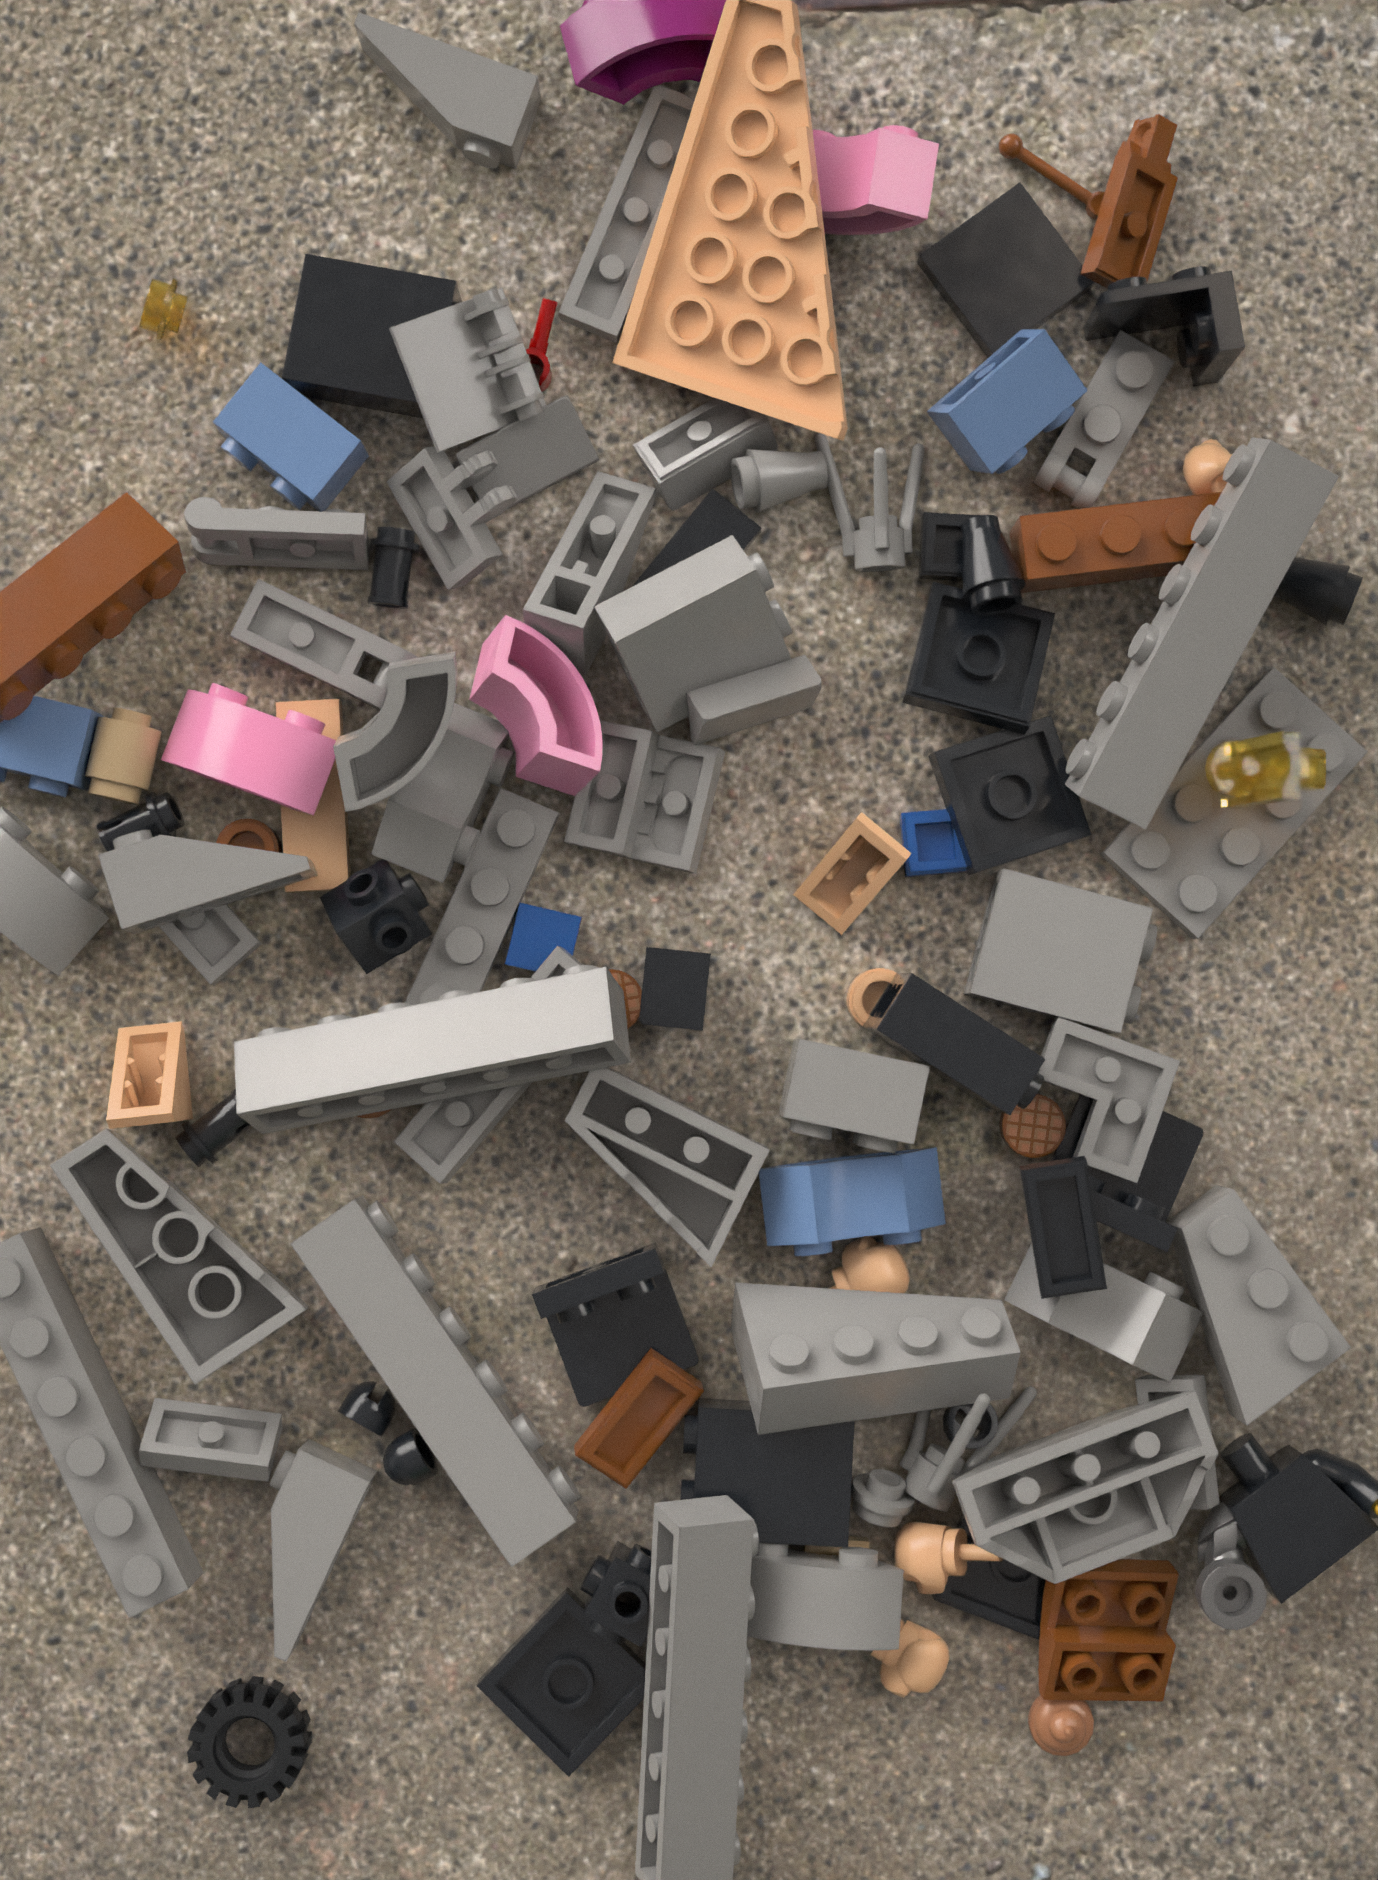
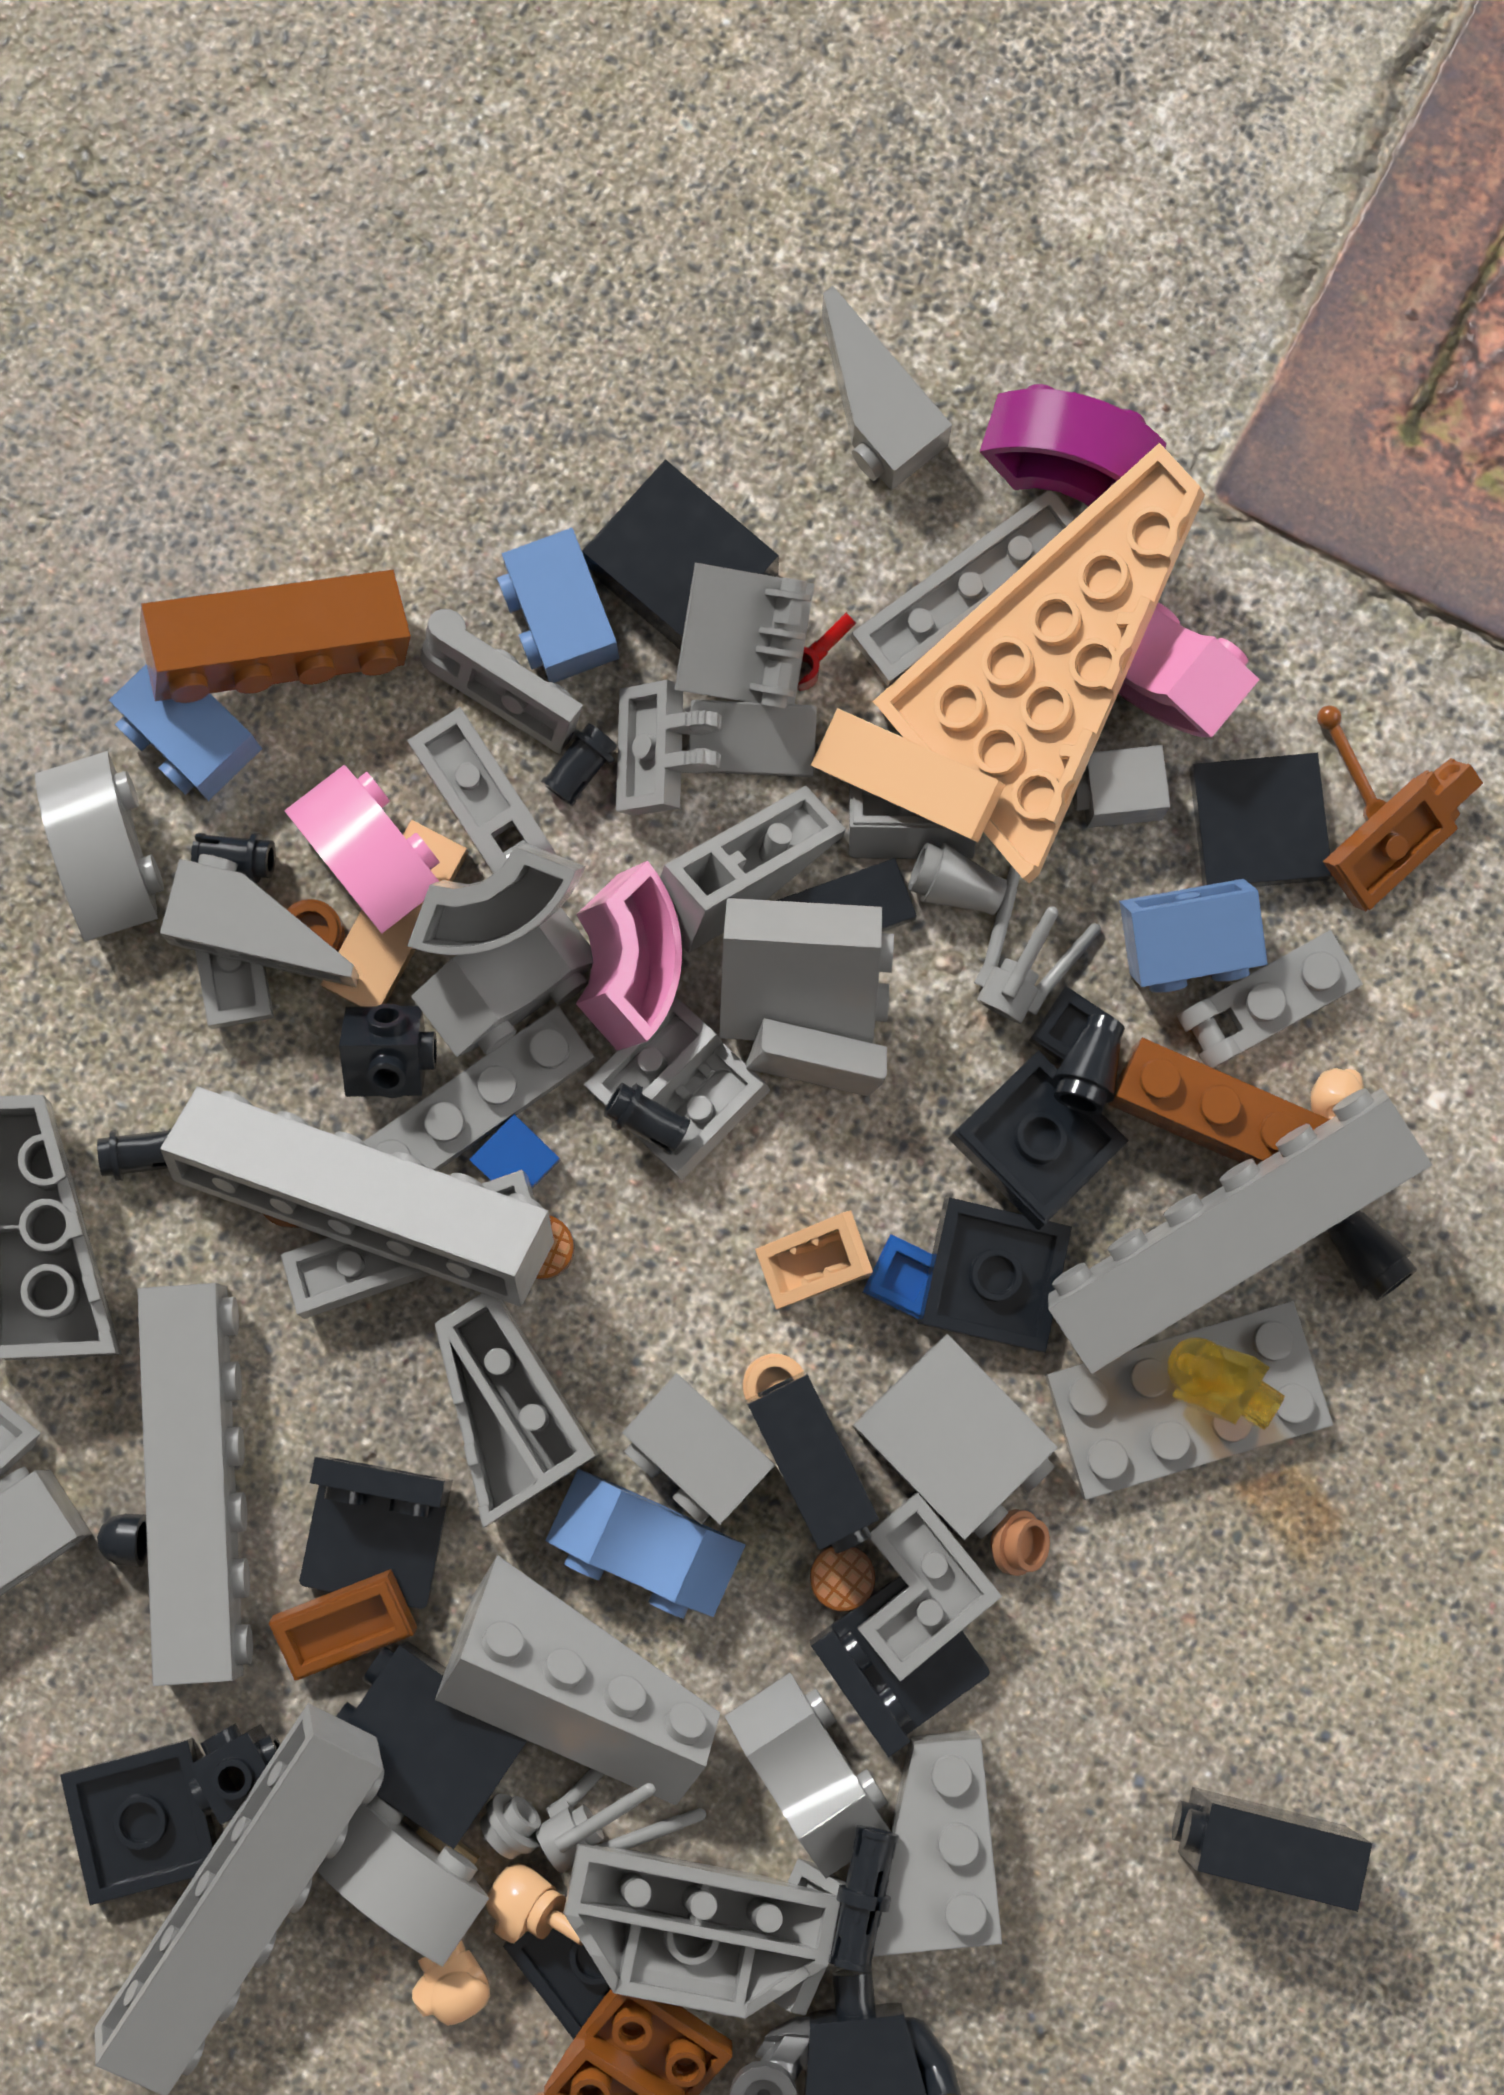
camera: 35 degrees right, 5 degrees down
tan brick [85,708,162,805] -> none
light nougat slope [106,1021,193,1129] -> none
clear yellow plate [139,278,188,340] -> none
black hinge [338,1381,395,1437] -> none
black panel [639,947,711,1031] -> none
light nougat piece [829,1236,910,1293] -> none
black hinge [943,1403,998,1449] -> none
black tile [1019,1156,1107,1299] -> none
black bracket [1083,266,1245,387] -> none
none -> black pin [603,1083,690,1155]
none -> light nougat tile [811,708,1006,843]
none -> black pin [828,1825,899,1973]
none -> nougat plate [991,1509,1050,1576]
none -> light grey brick [1073,745,1170,828]

